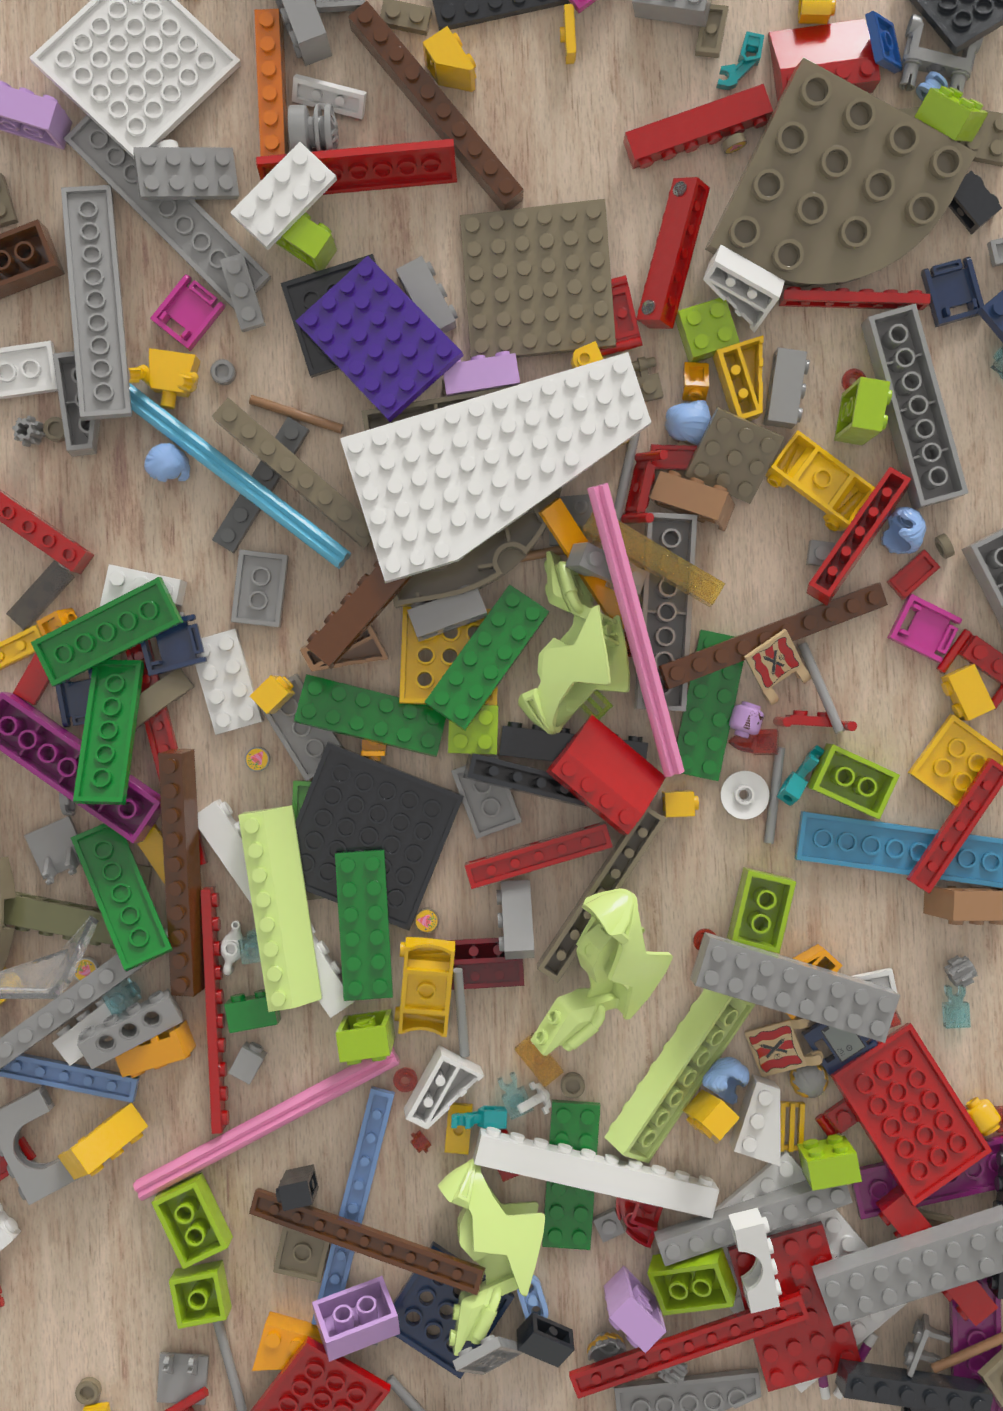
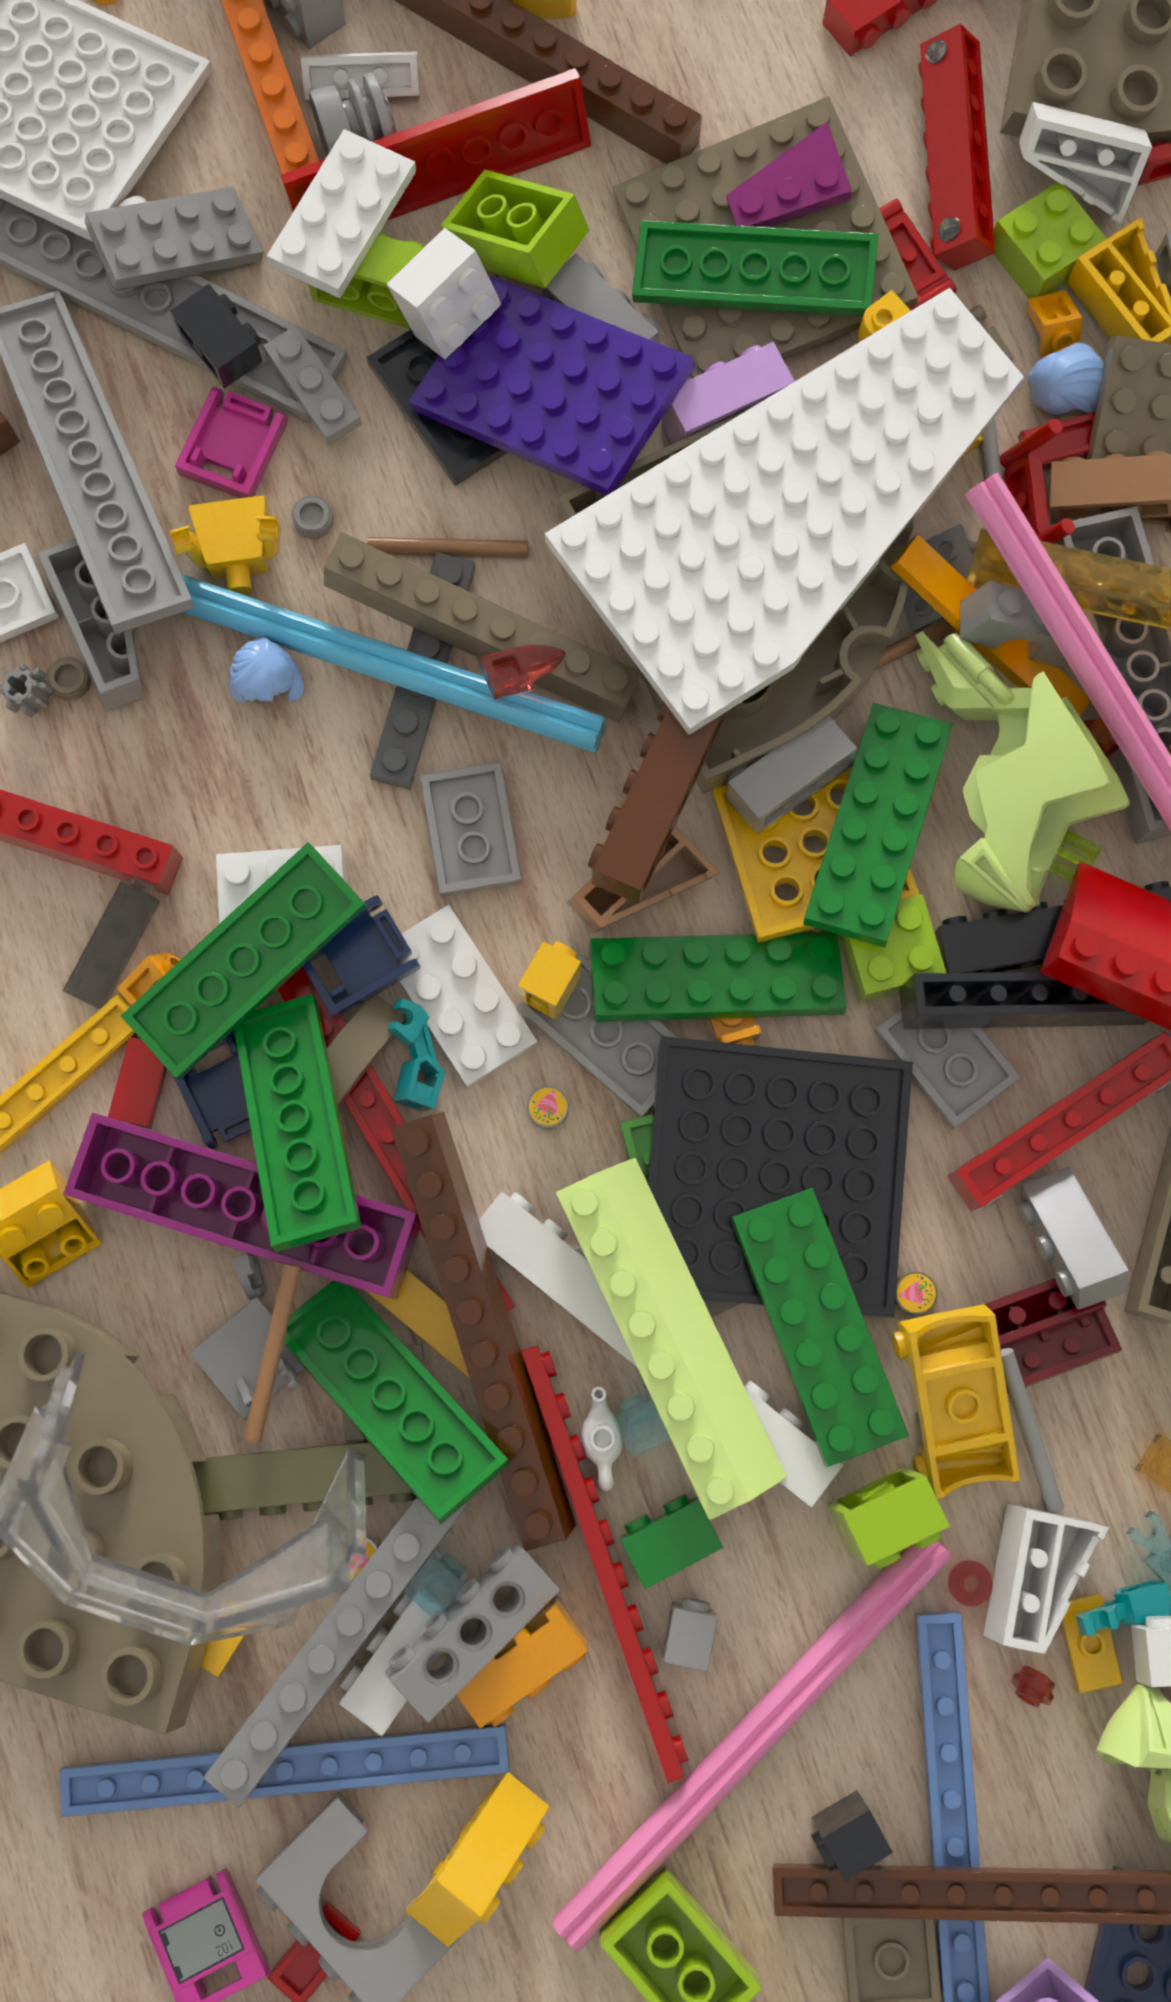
camera: 15 degrees left, 10 degrees down
none -> black brick [170,284,263,389]
none -> medium nougat bar [243,1263,301,1443]
none -> white brick [386,228,502,359]
none -> teal piece [387,998,446,1112]
none -> lime brick [440,169,590,288]
none -> clear red plate [479,645,566,700]
none -> green plate [632,220,879,316]
none -> magenta wing [726,122,852,228]

